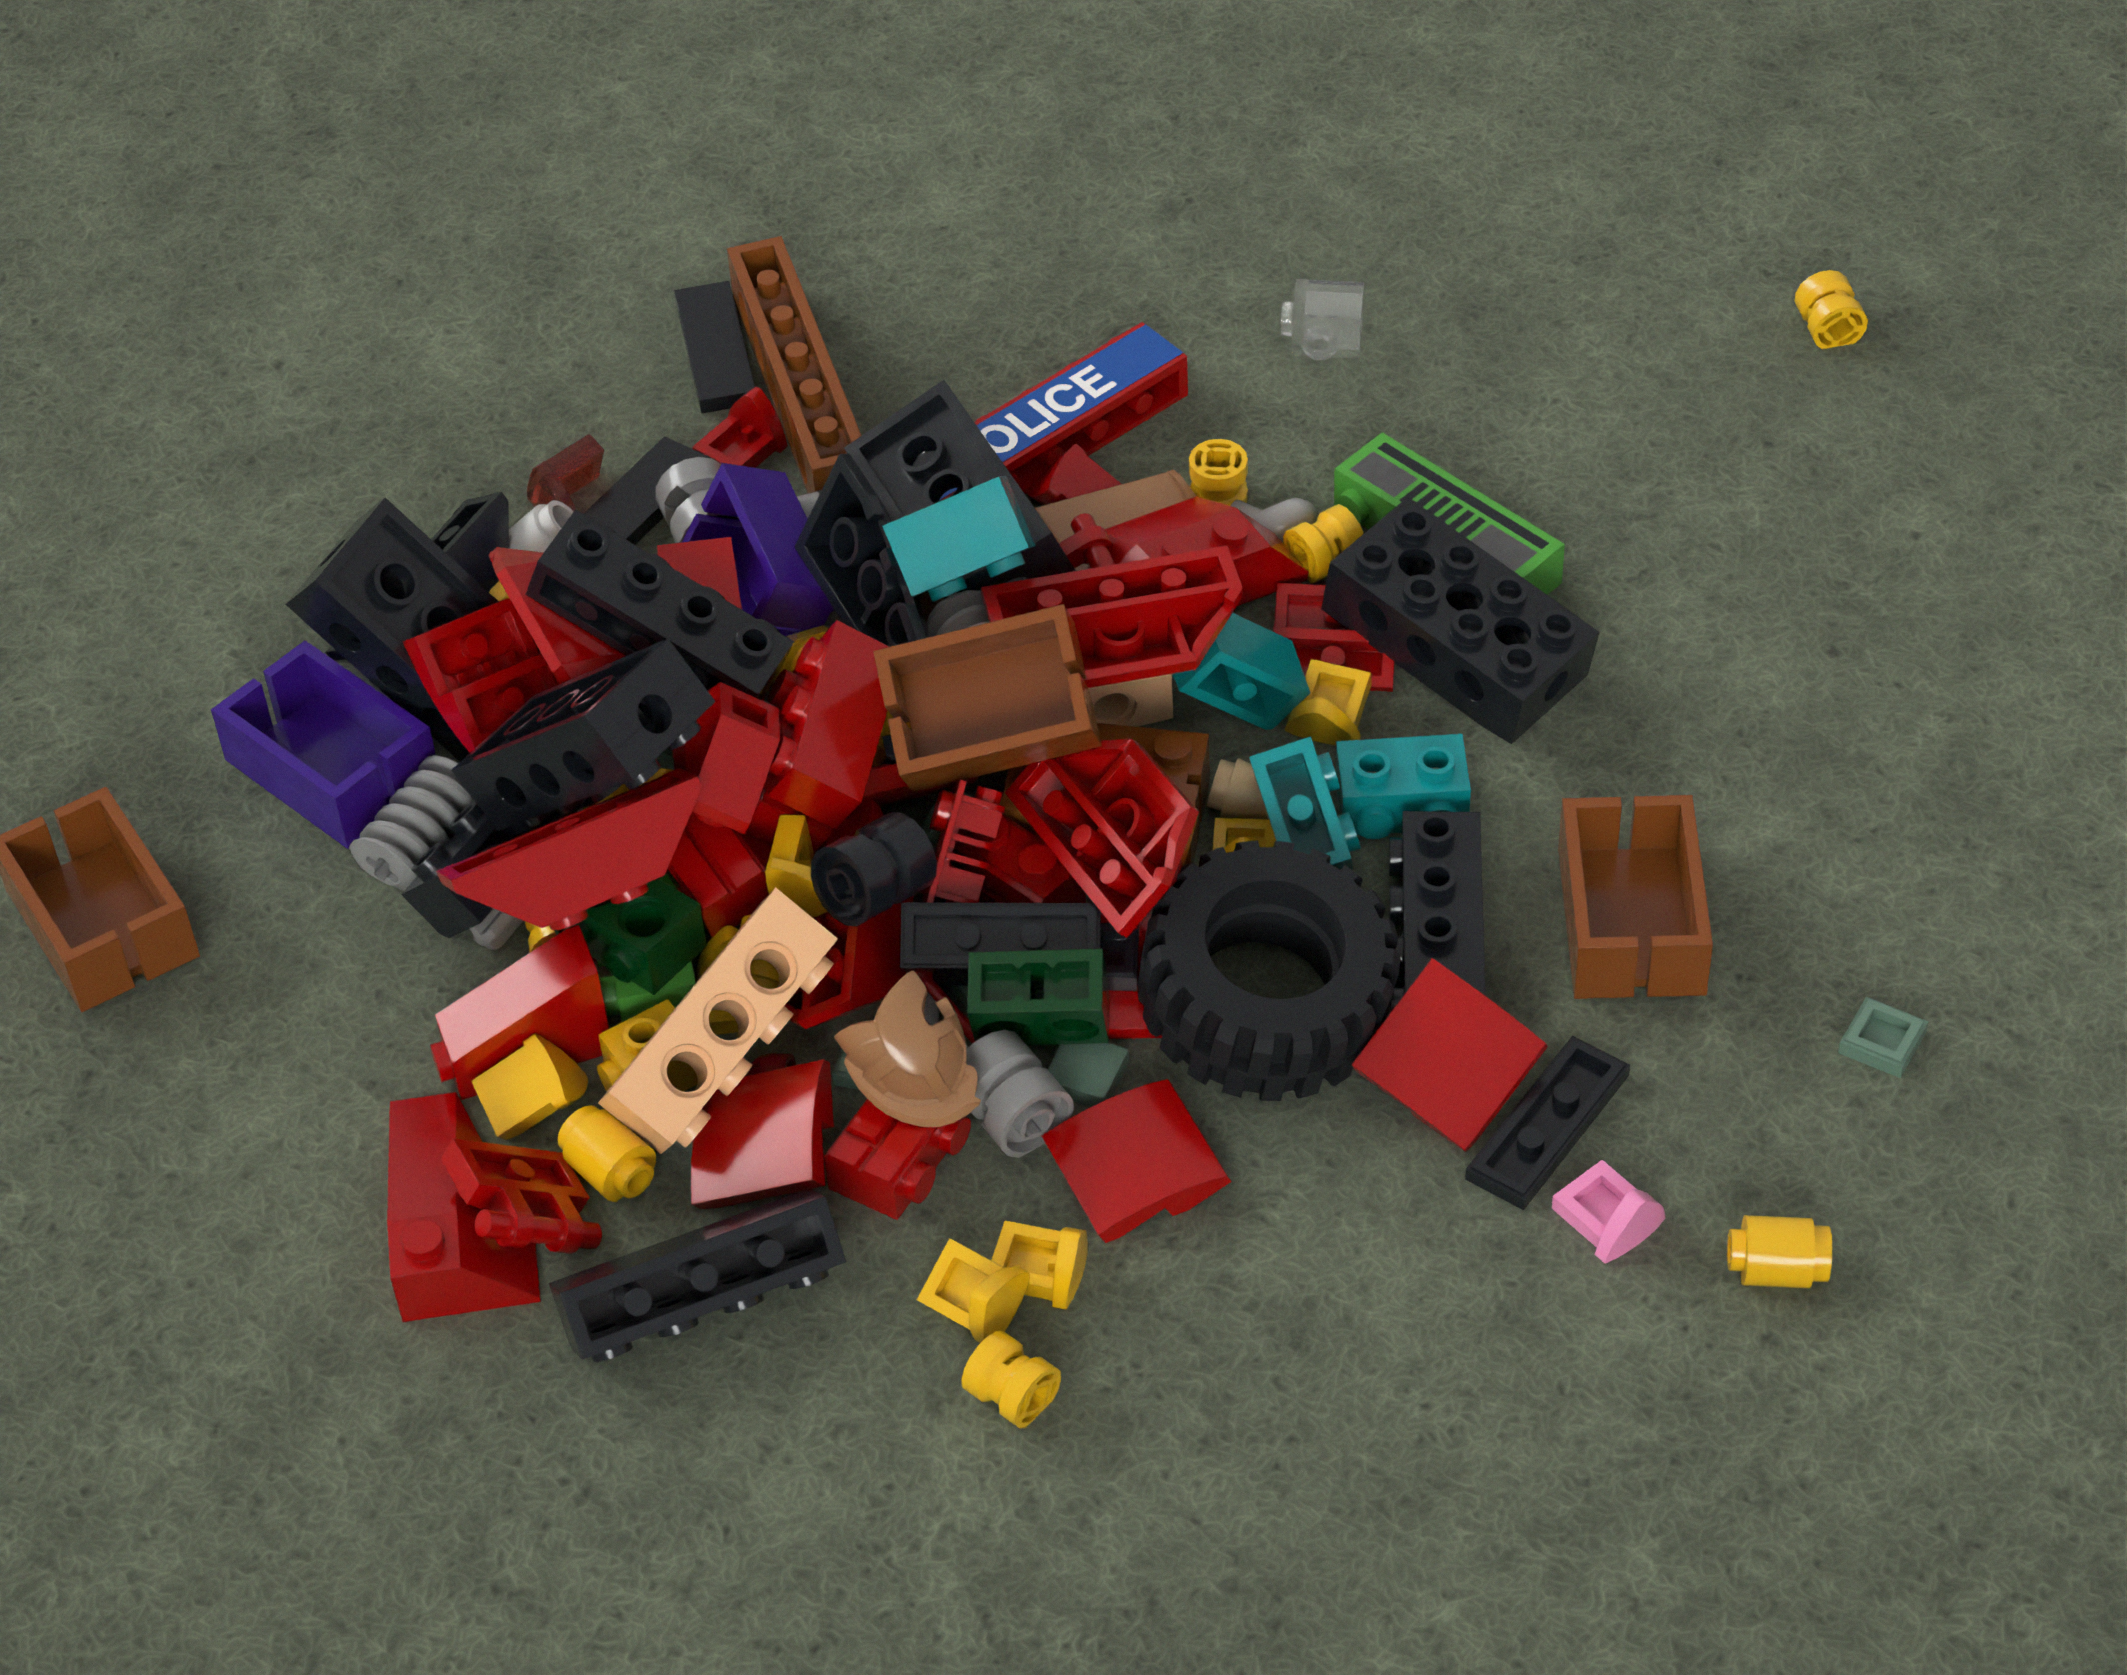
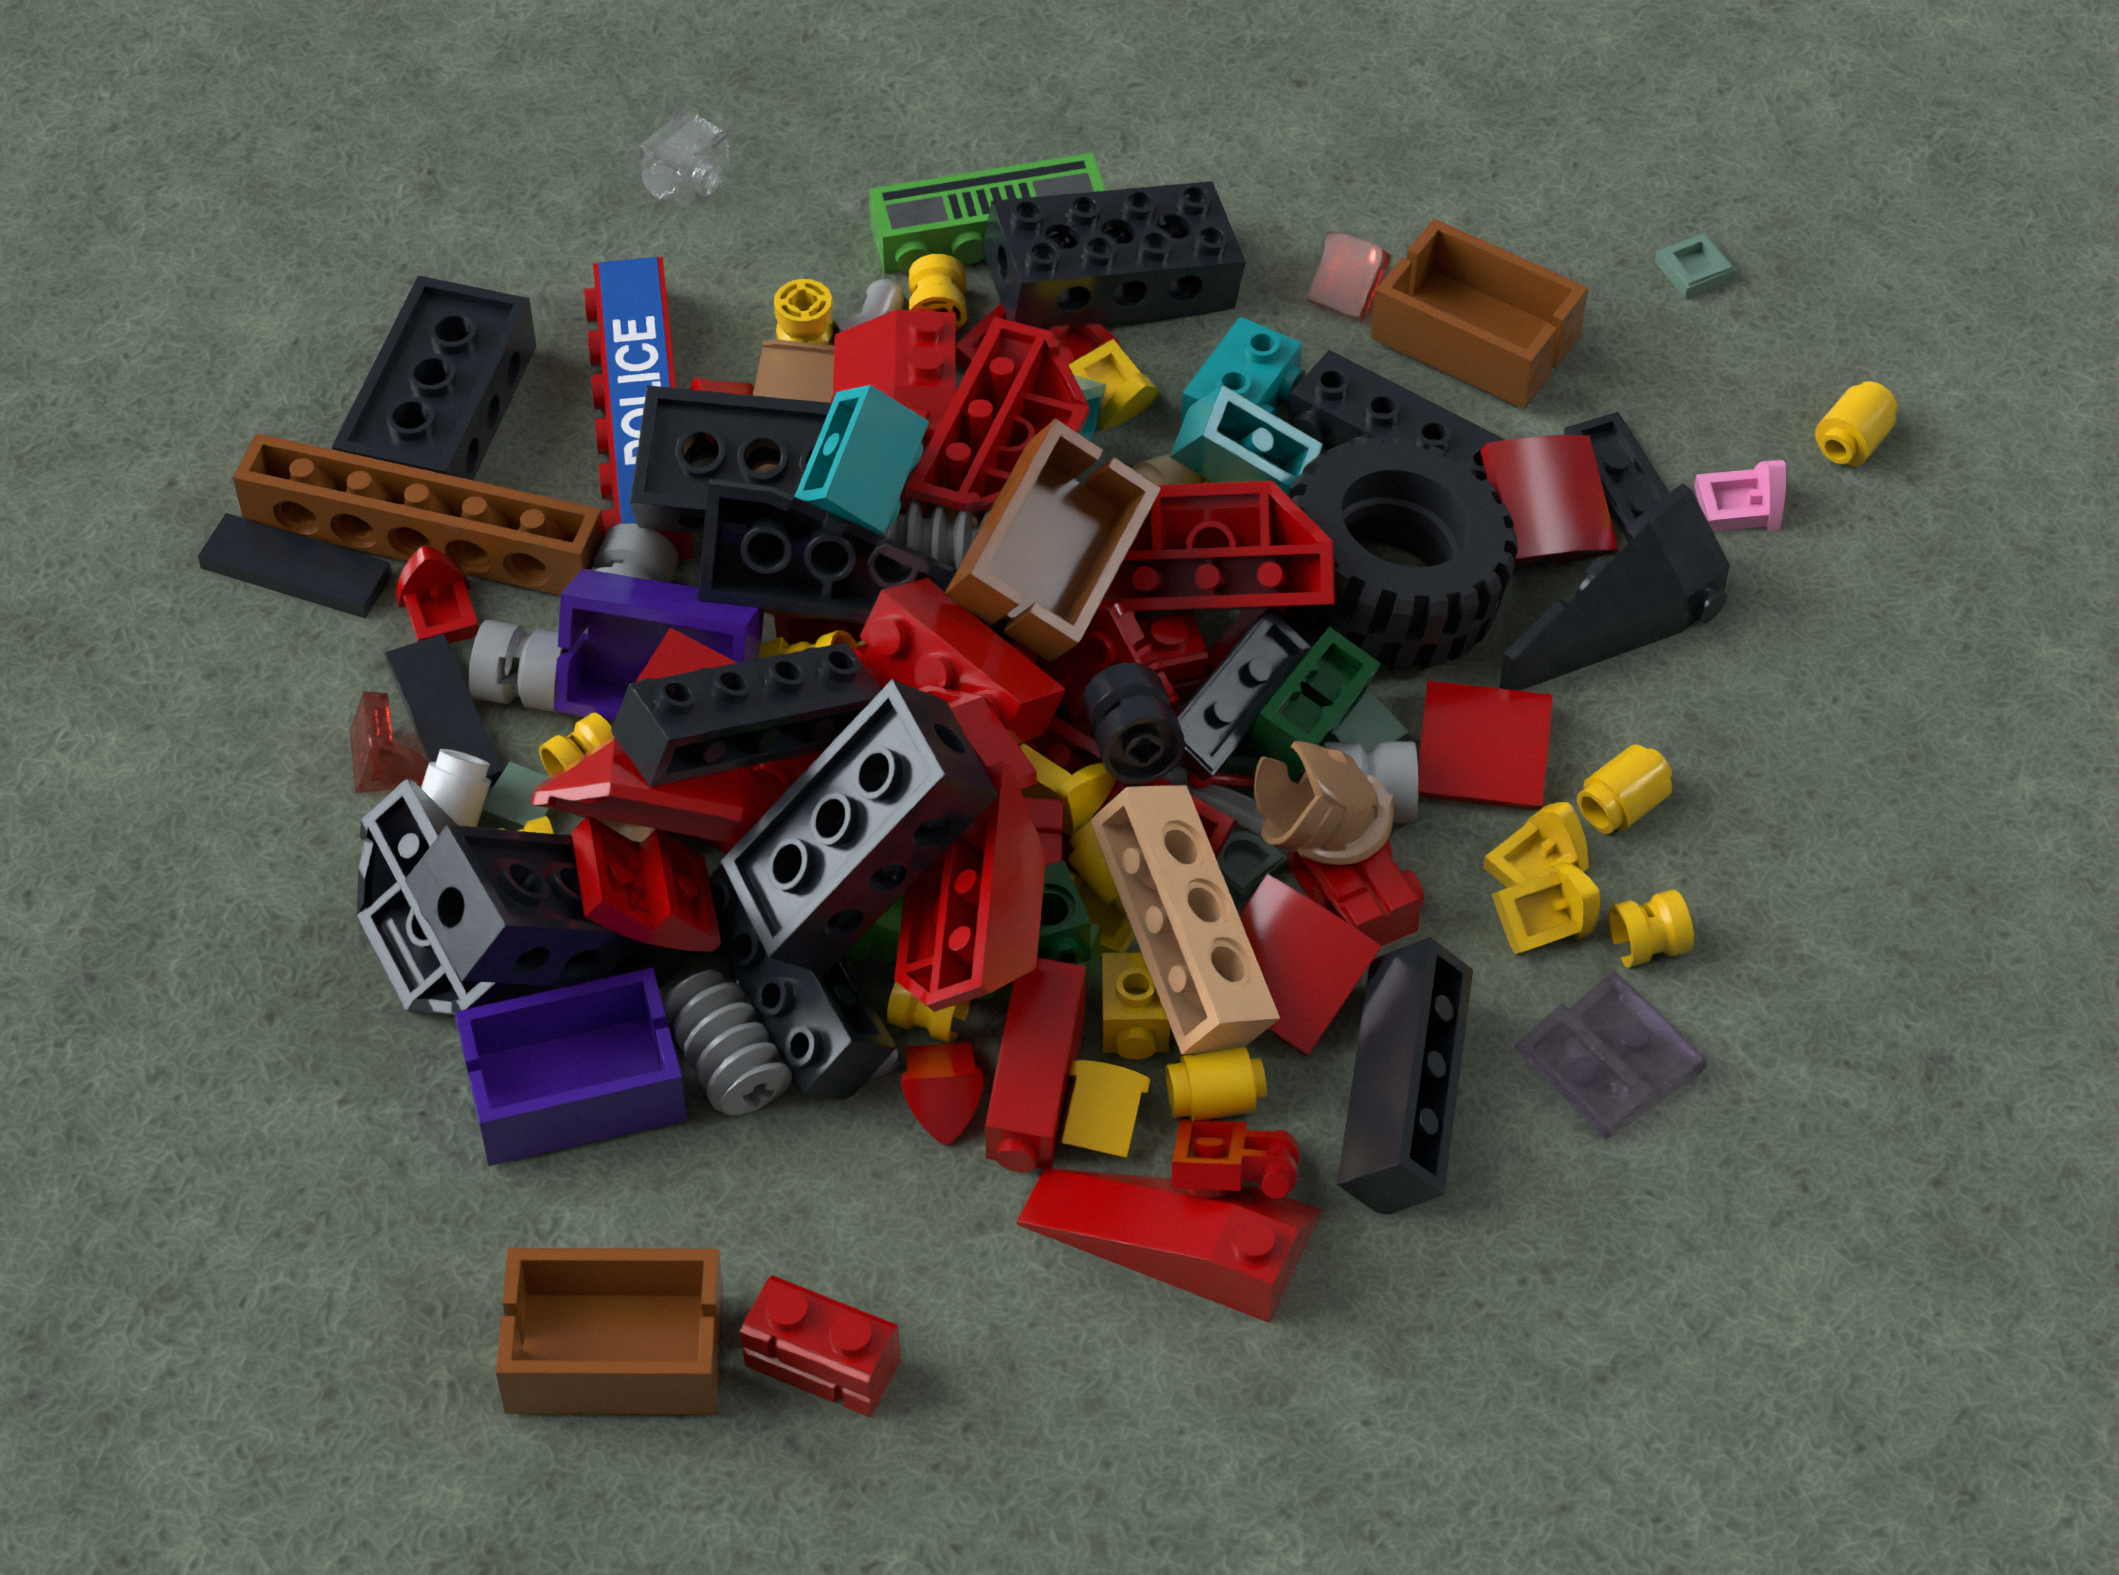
camera: 60 degrees left, 5 degrees up
none -> black brick [331,275,537,480]
none -> red brick [740,1275,901,1418]
none -> red tile [901,1042,984,1145]
none -> clear red tile [1306,232,1392,321]
none -> black wedge [1499,483,1730,691]
none -> clear purple slope [1513,970,1708,1140]
none -> yellow brick [1577,744,1672,834]

